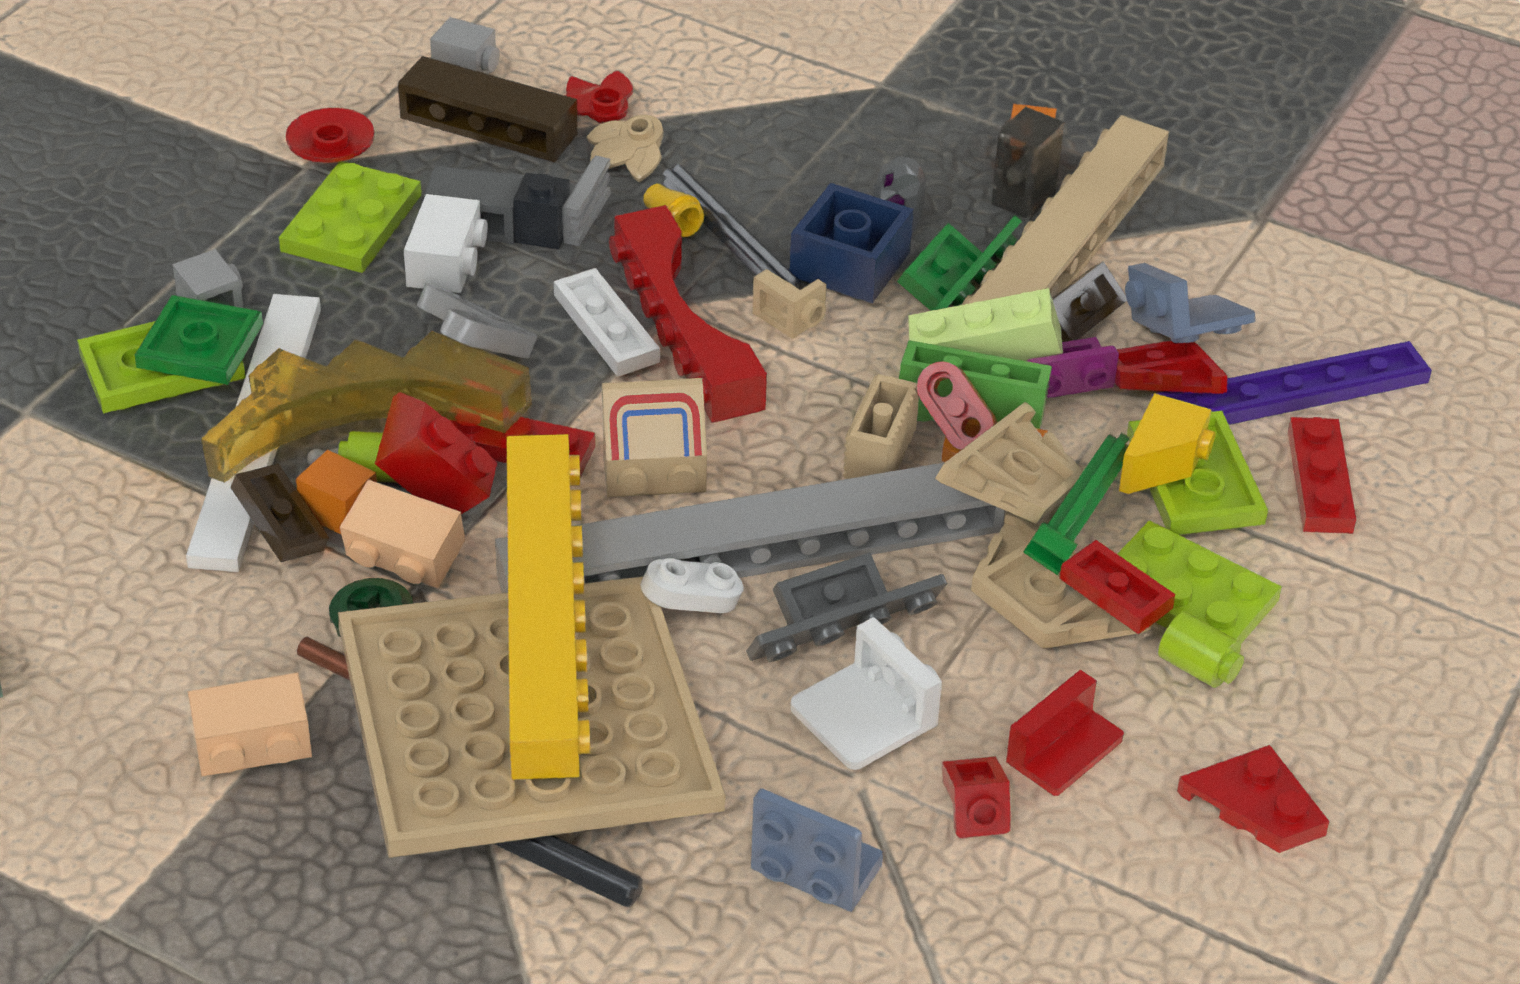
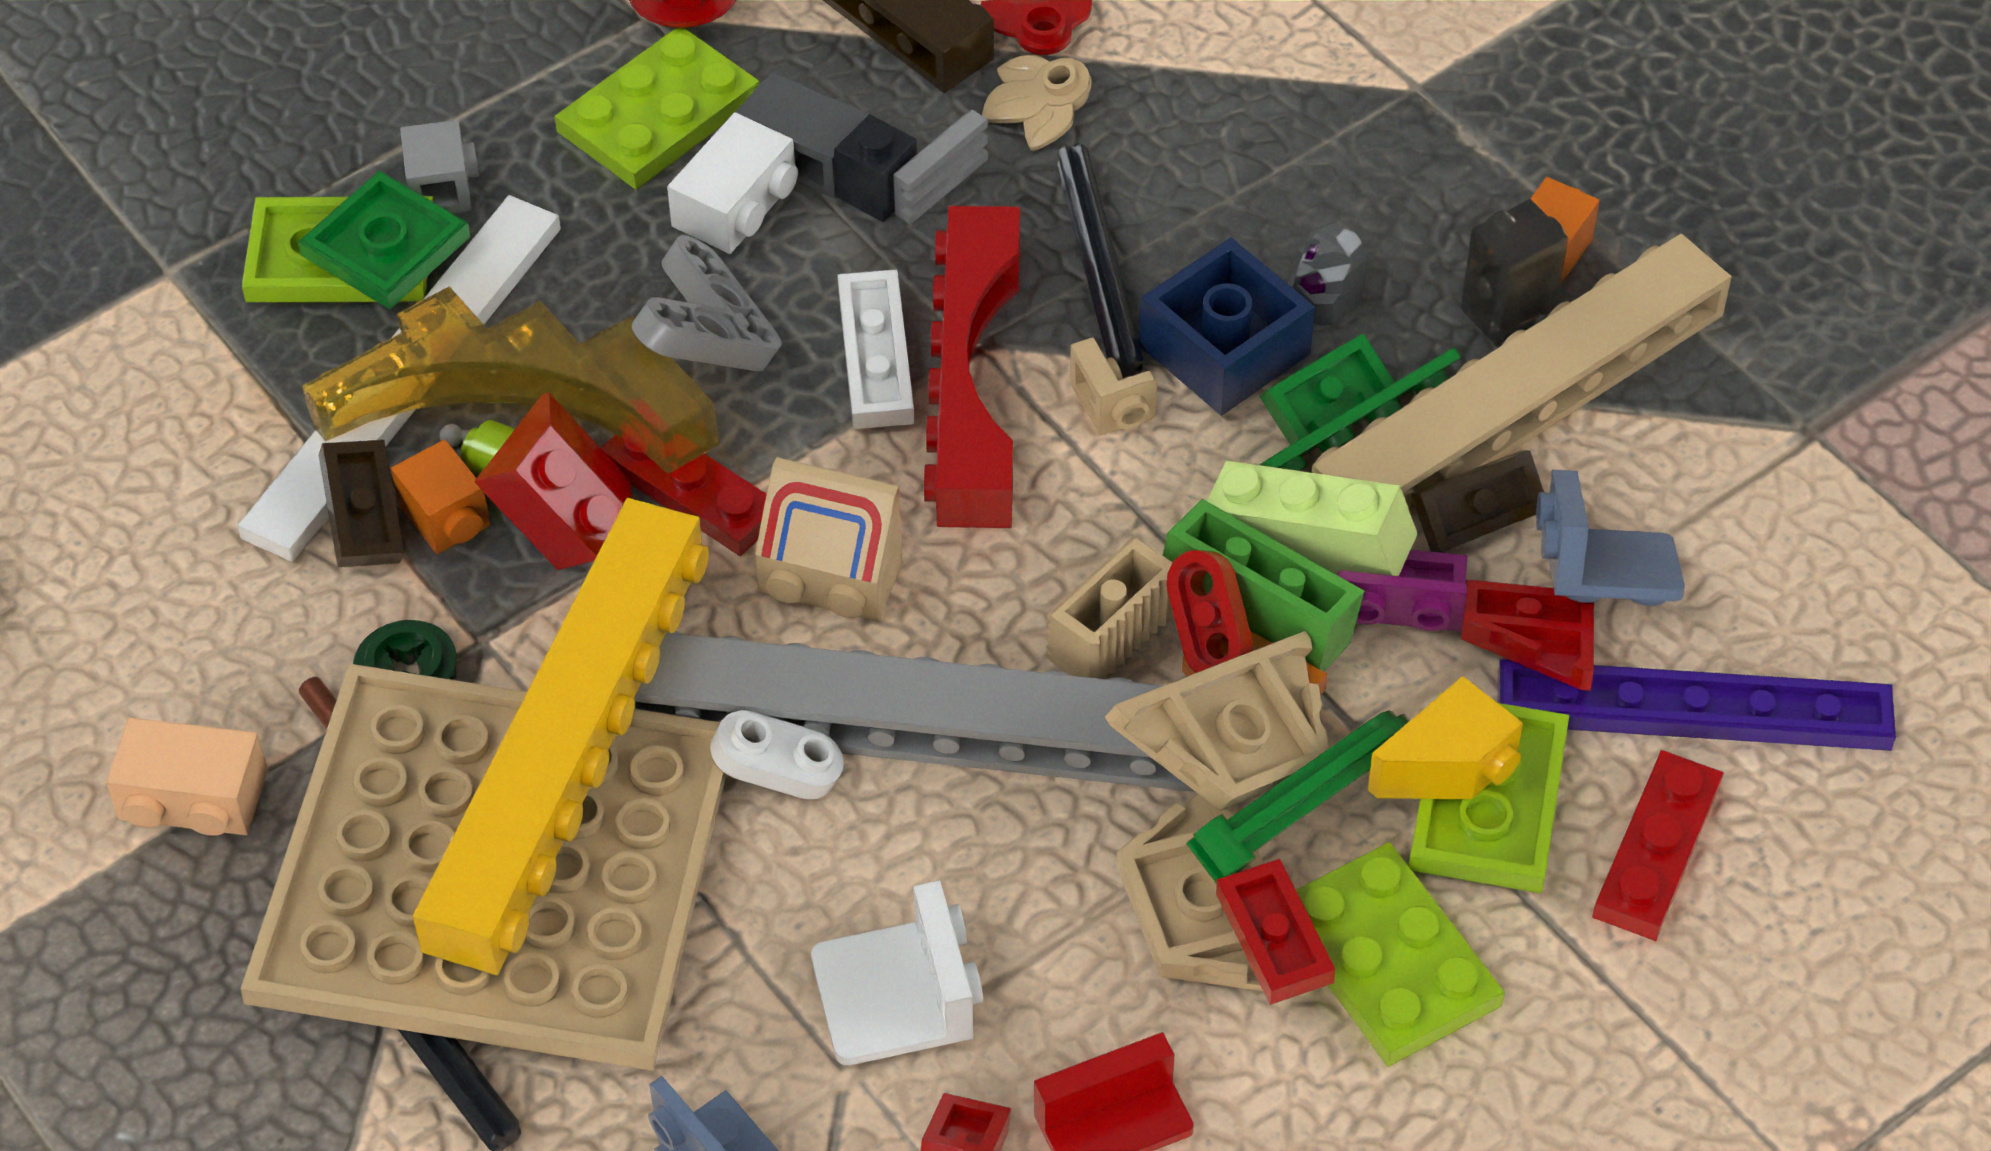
camera: 25 degrees right, 10 degrees up
light nougat brick [340,480,466,588] -> none
yellow cone [643,184,704,237] -> none
dark grey bracket [746,552,948,662] -> none
lime brick [1158,611,1244,688] -> none

